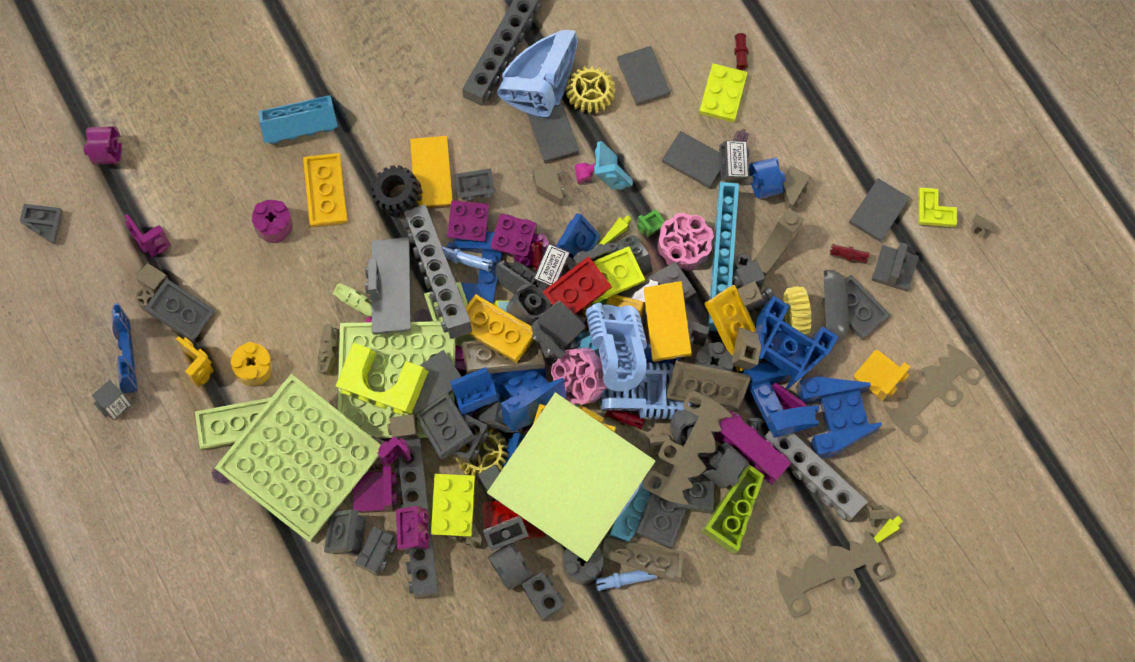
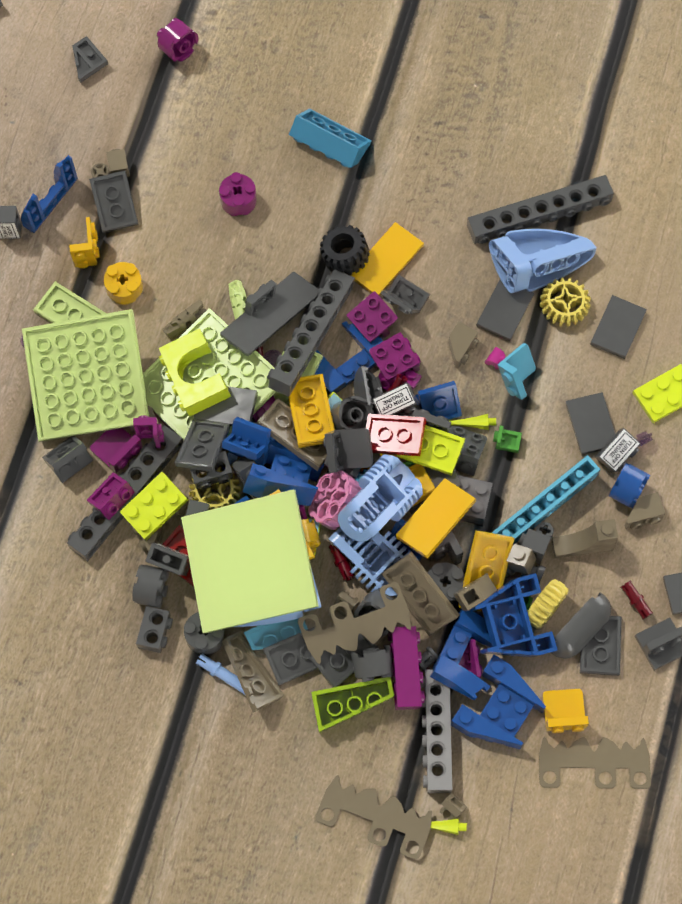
camera: 50 degrees right, 0 degrees up
magenta bracket [124,214,171,257] -> none
yellow tile [303,153,348,228] -> none
dark grey brick [355,527,397,576] -> none
dark tan brick [388,414,419,439] -> none
light blue pin [441,246,493,272] -> none
bright pink connector [658,213,714,271] -> none

